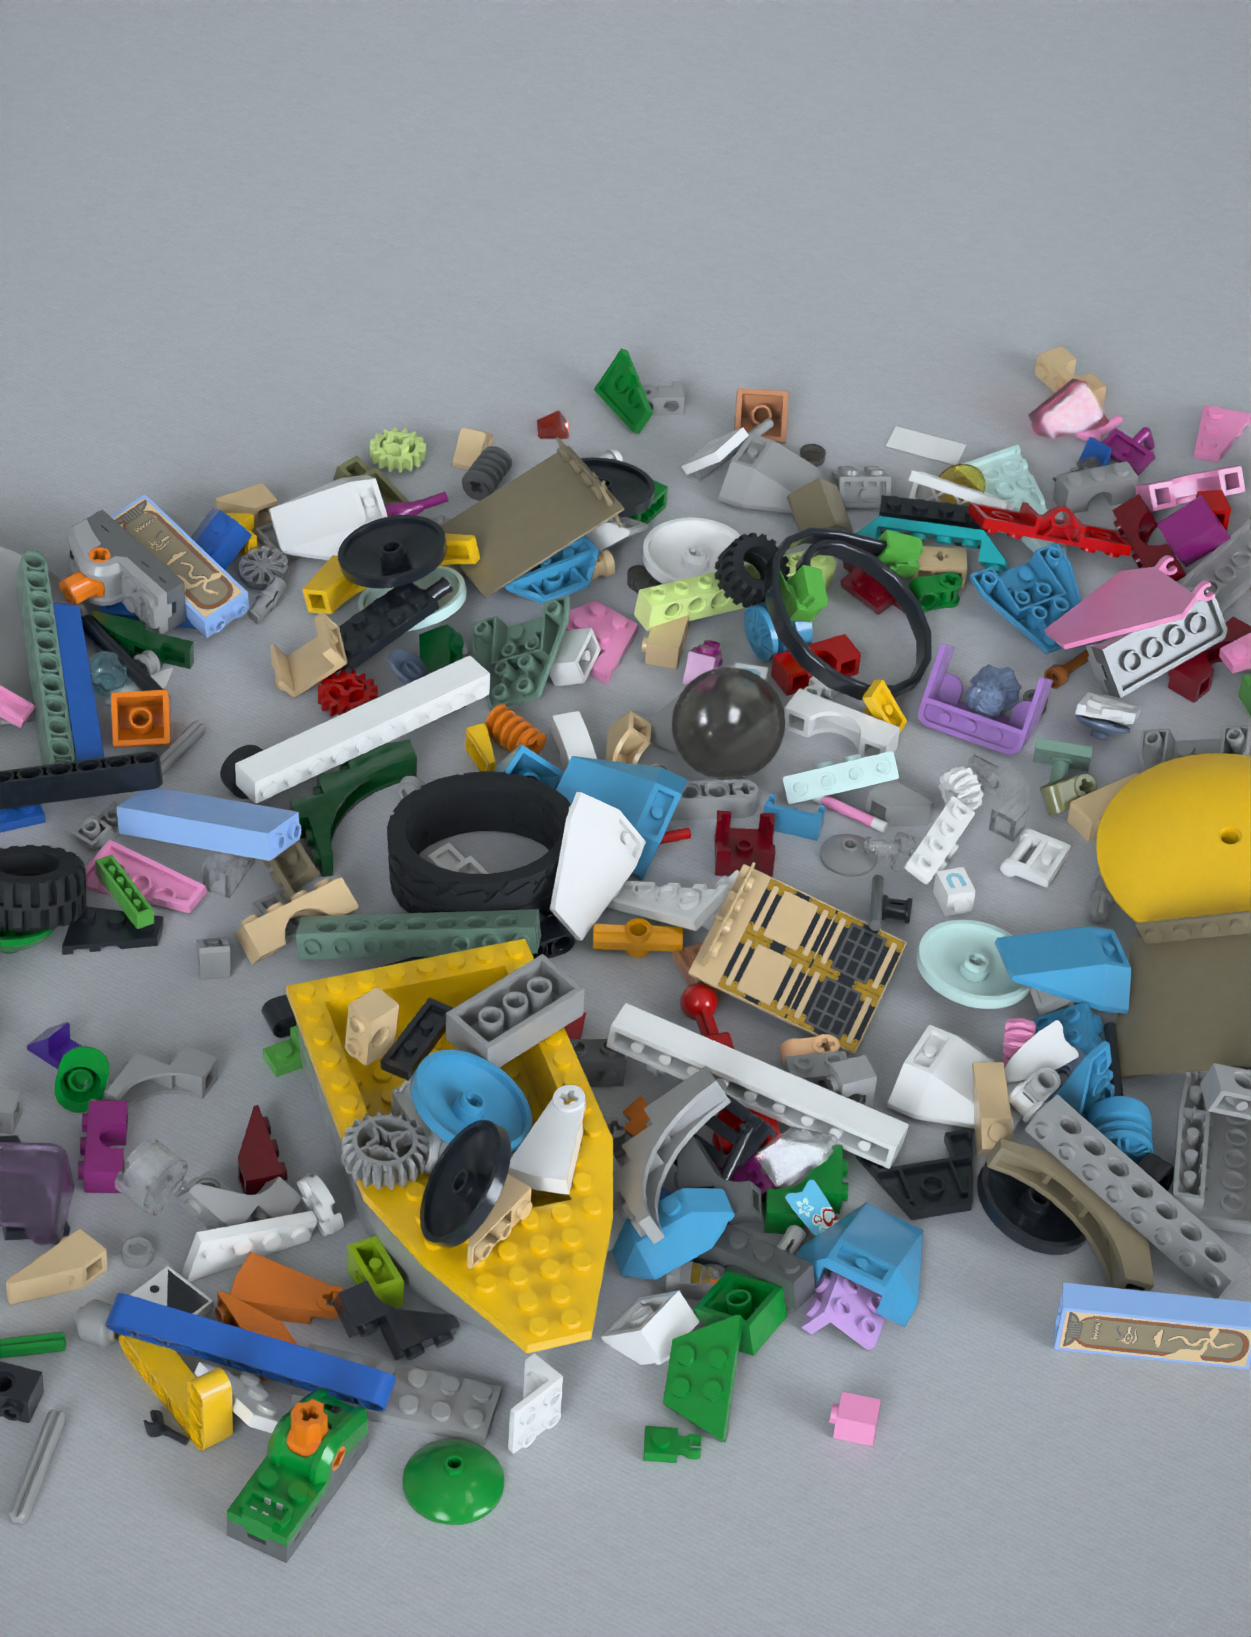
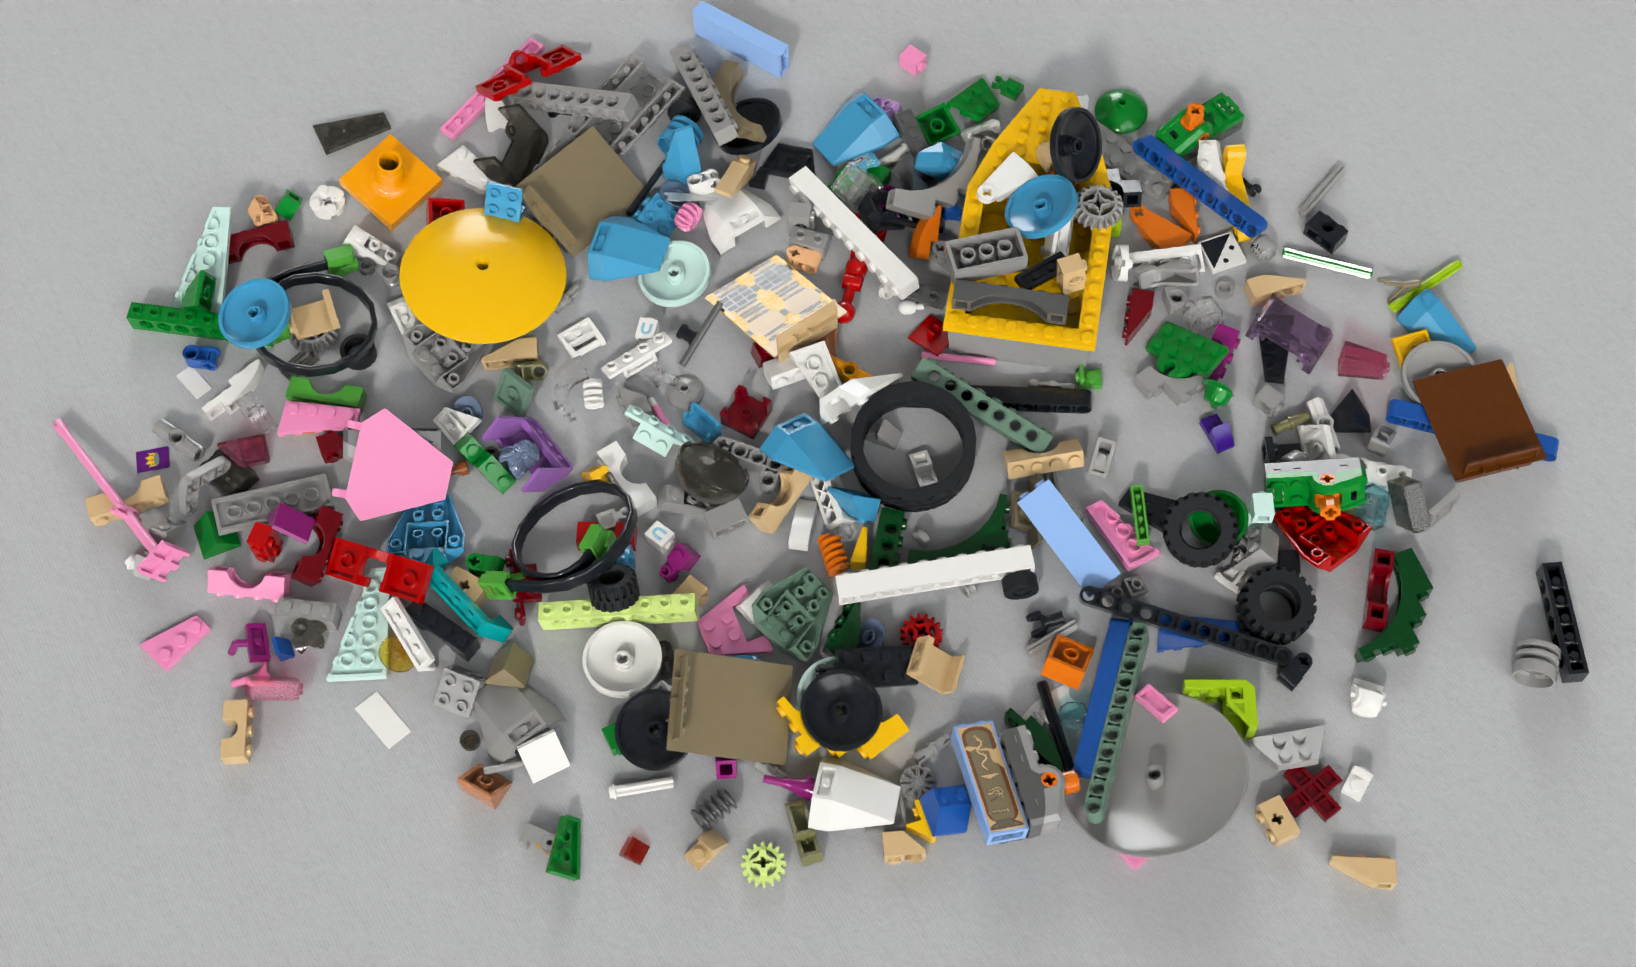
camera: 145 degrees left, 20 degrees up
none -> green arch [453,433,516,494]
none -> dark green brick [868,508,908,570]
none -> dark grey arch [951,279,1070,325]
none -> black piece [1026,611,1065,638]
none -> green plate [1145,321,1229,379]

